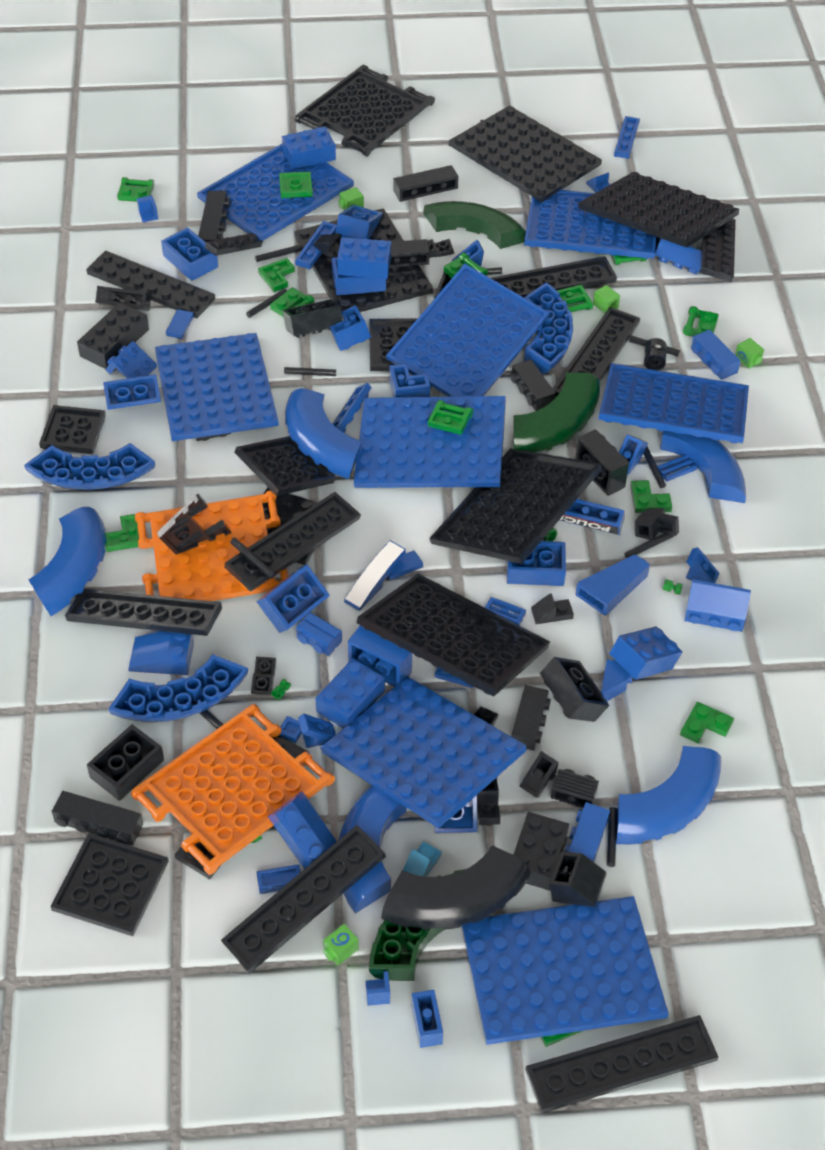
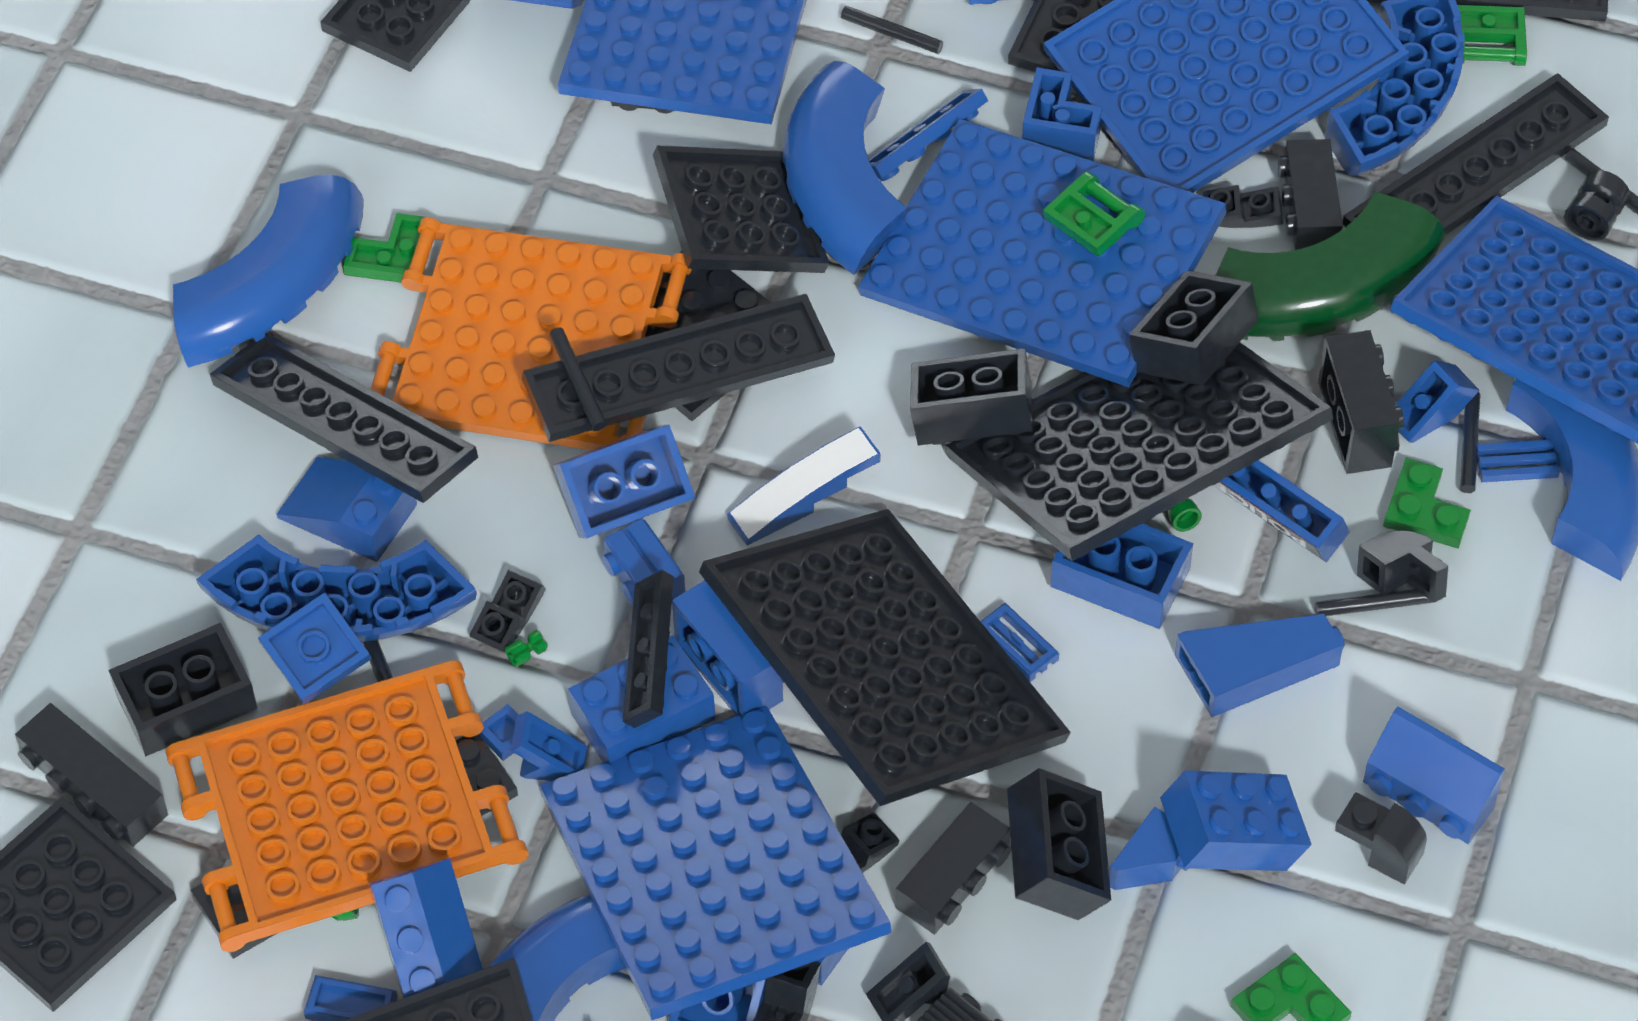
camera: 25 degrees right, 5 degrees up
blue brick [24,443,155,490] -> none
black wing [157,494,232,555] -> none
blue tile [387,550,423,581] -> none
black slope [531,593,574,625] -> none
bright green brick [593,285,620,313] -> none
green piece [662,579,683,595] -> none
blue slope [686,547,719,583] -> none
none -> blue plate [258,592,371,705]
none -> black plate [623,570,674,728]
none -> black brick [910,348,1033,446]
none -> black brick [1129,270,1259,386]
none -> black slope [1203,185,1284,228]
none -> black brick [1335,792,1427,885]

